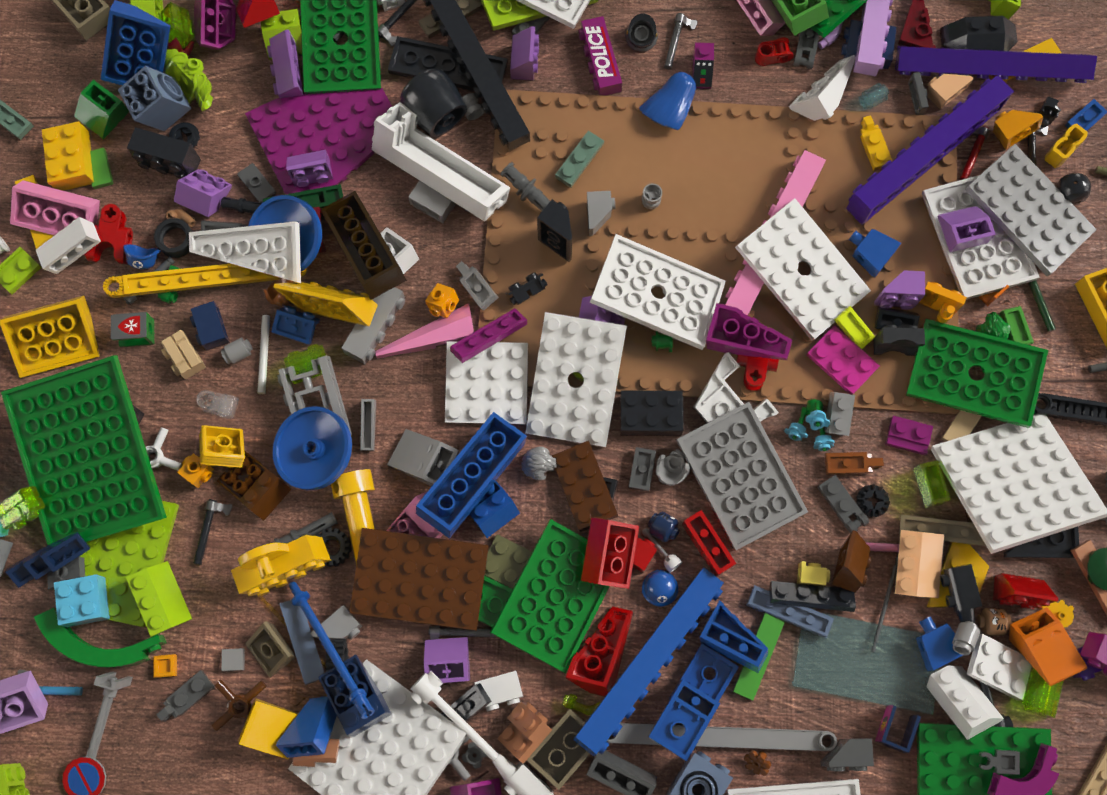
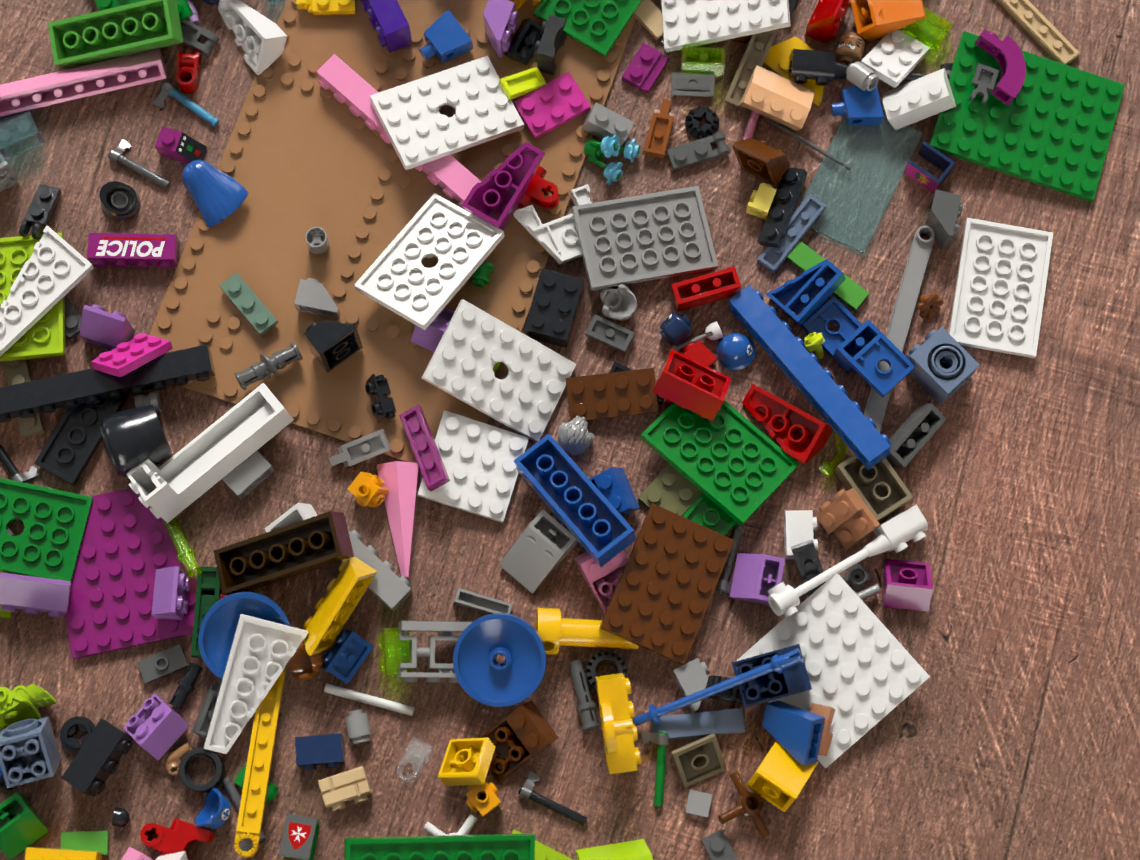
camera: 75 degrees left, 0 degrees up
none -> dark pink plate [91,333,173,377]
none -> black hinge [112,807,130,827]
none -> dark azure piece [153,82,219,127]
none -> clear neon green pin [163,517,202,577]
none -> green piece [642,730,669,806]
none -> dark grey plate [671,72,715,96]
none -> neon yellow plate [804,332,825,359]

